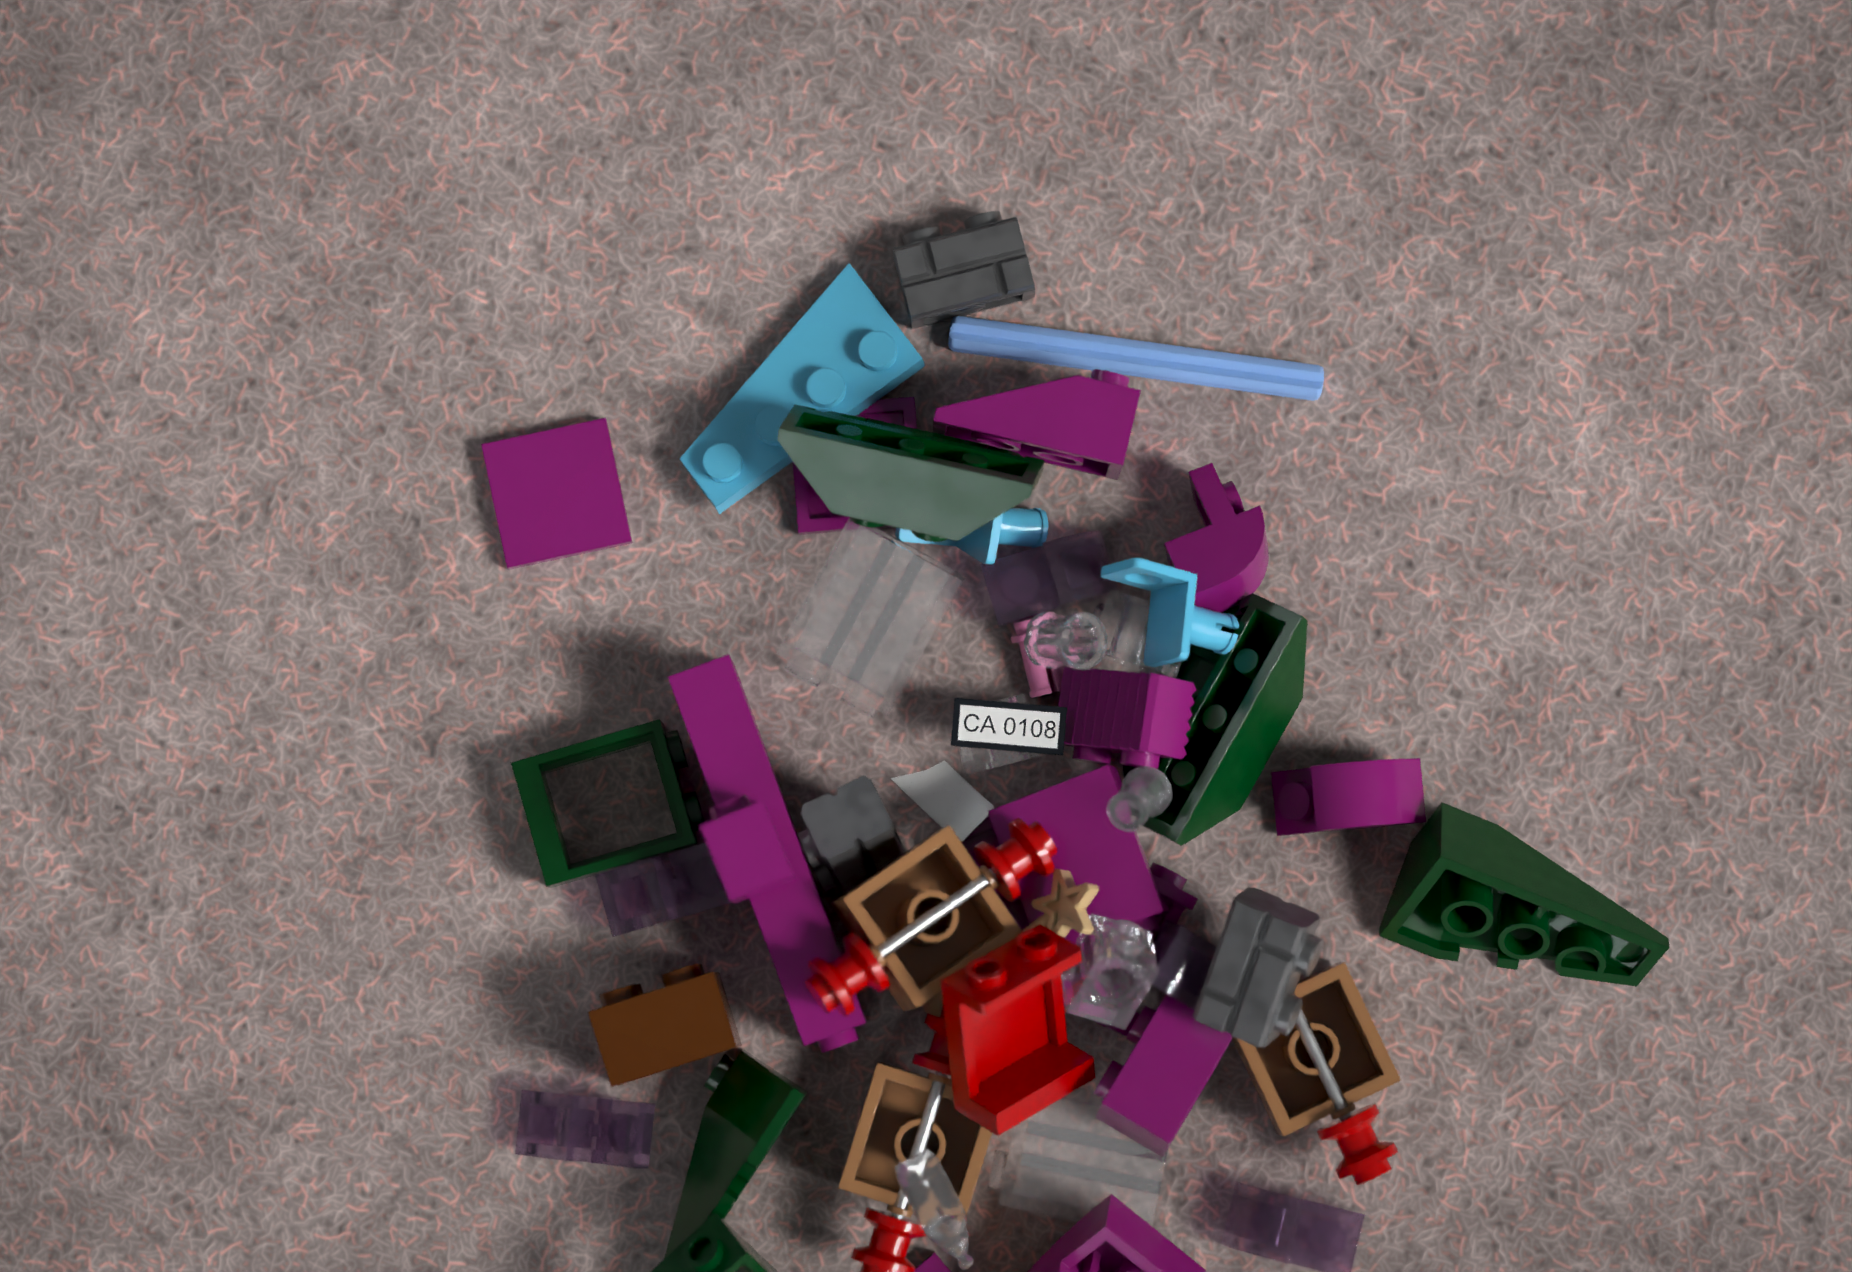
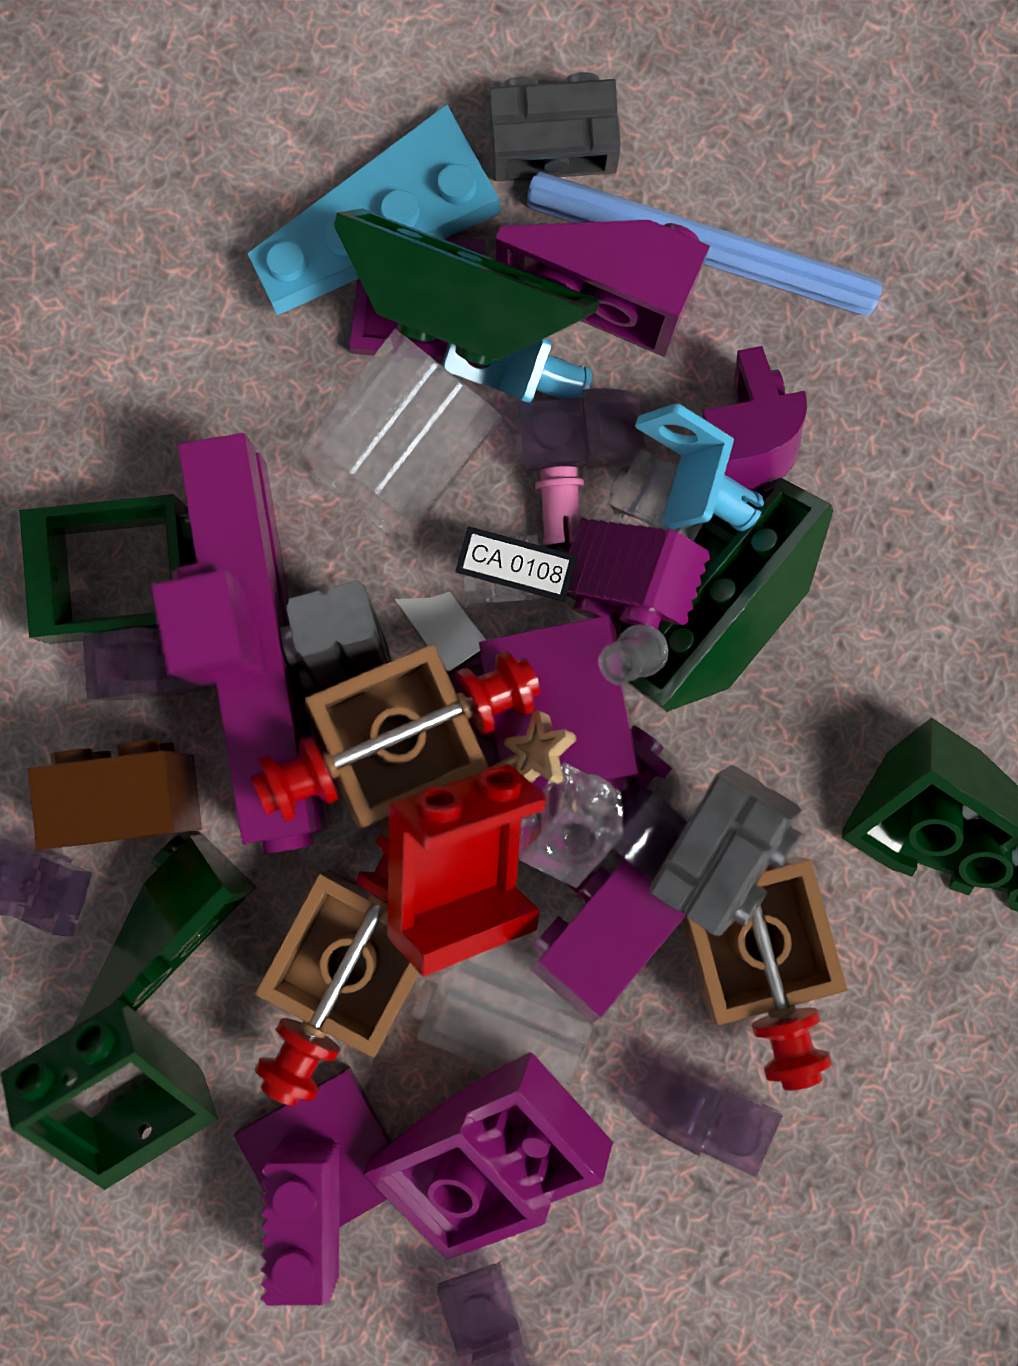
camera: 10 degrees right, 0 degrees up
magenta tile [481,418,633,570] -> none
clear piece [894,1148,973,1269] -> none
clear bush [1024,612,1108,670] -> none
magenta brick [1271,758,1426,836] -> none

